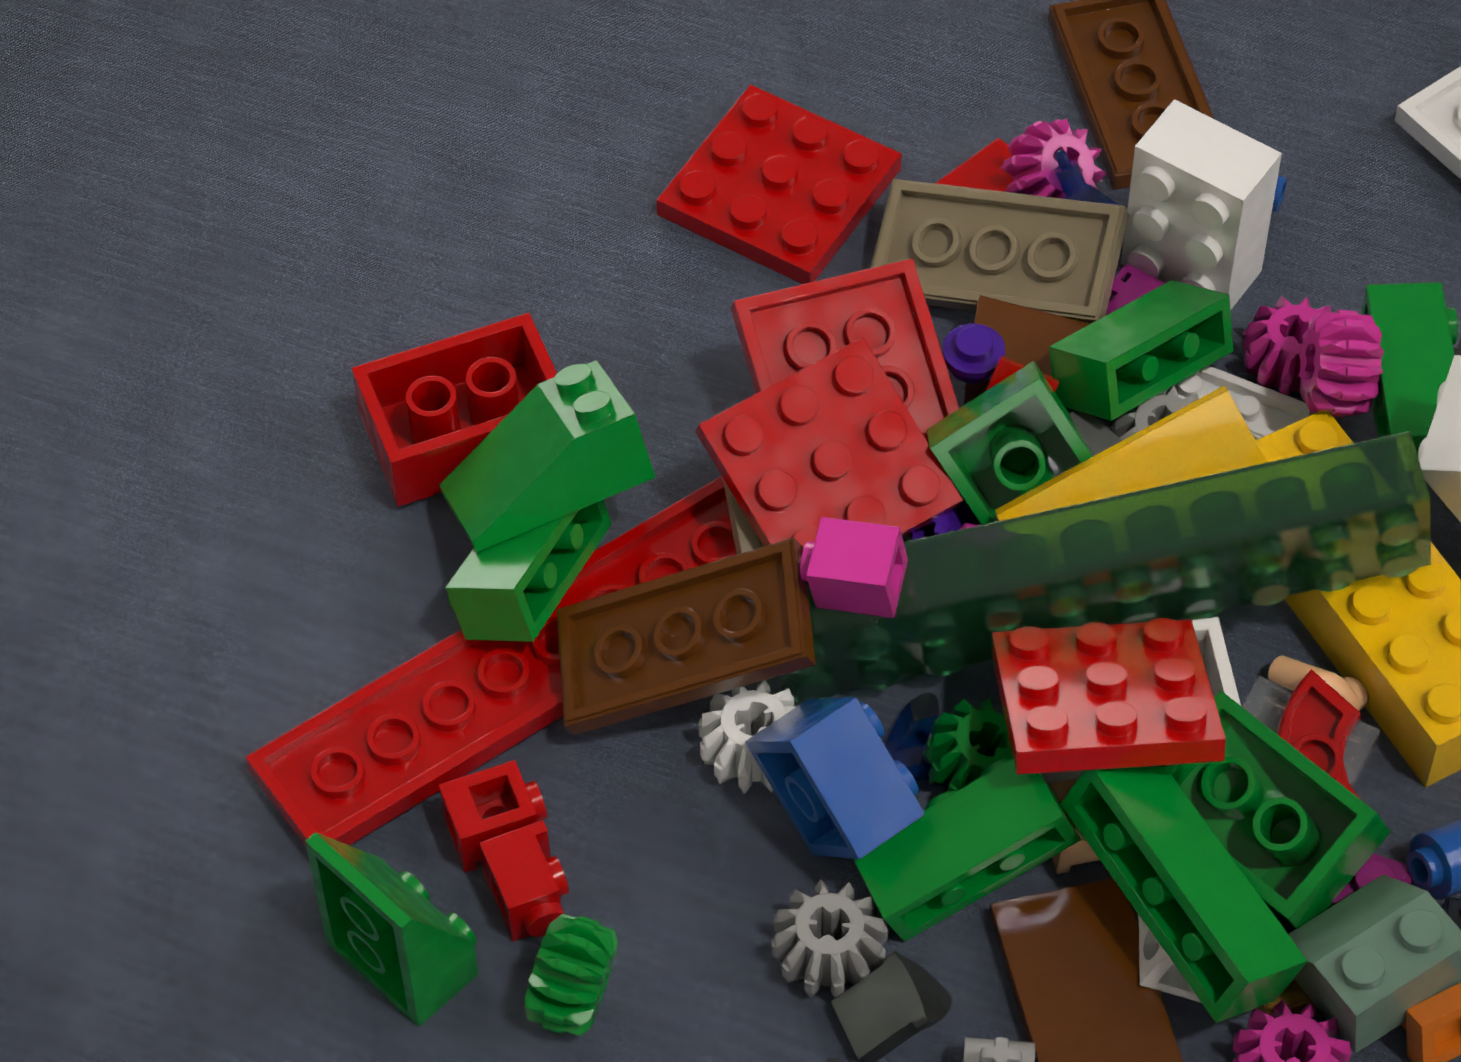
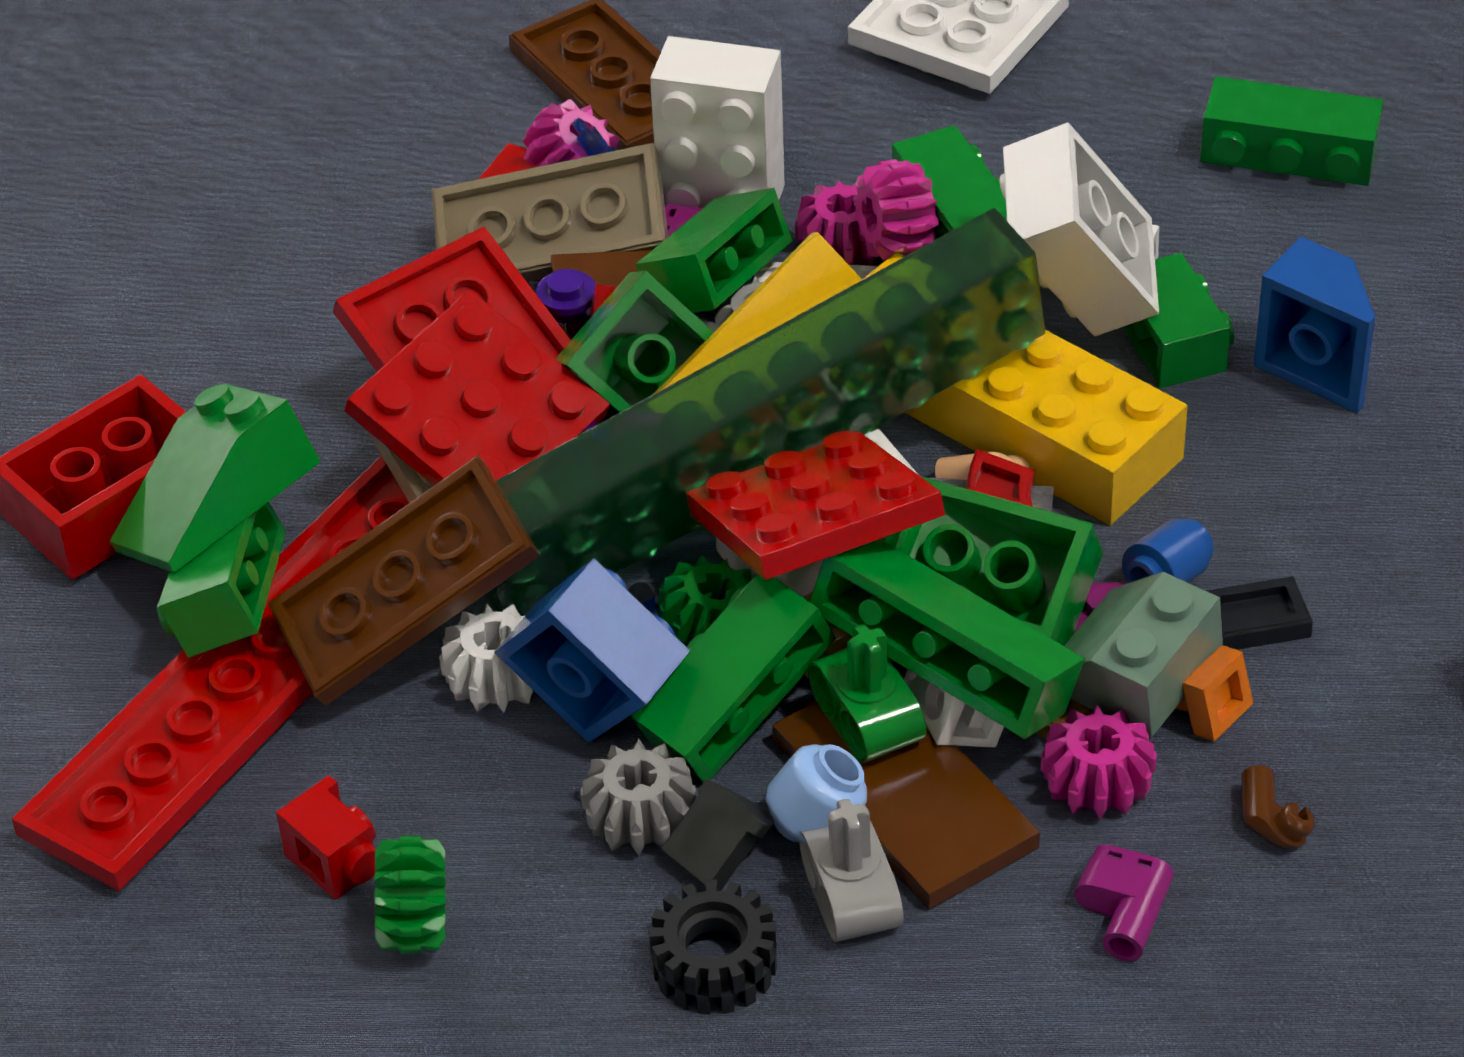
camera: 20 degrees left, 10 degrees down
green slope [305,832,479,1027] -> none
red brick [439,760,547,873] -> none
red plate [657,84,902,284] -> none
dark pink brick [800,517,908,618] -> none
none -> light blue head [766,744,867,844]
none -> green beam [808,624,926,764]

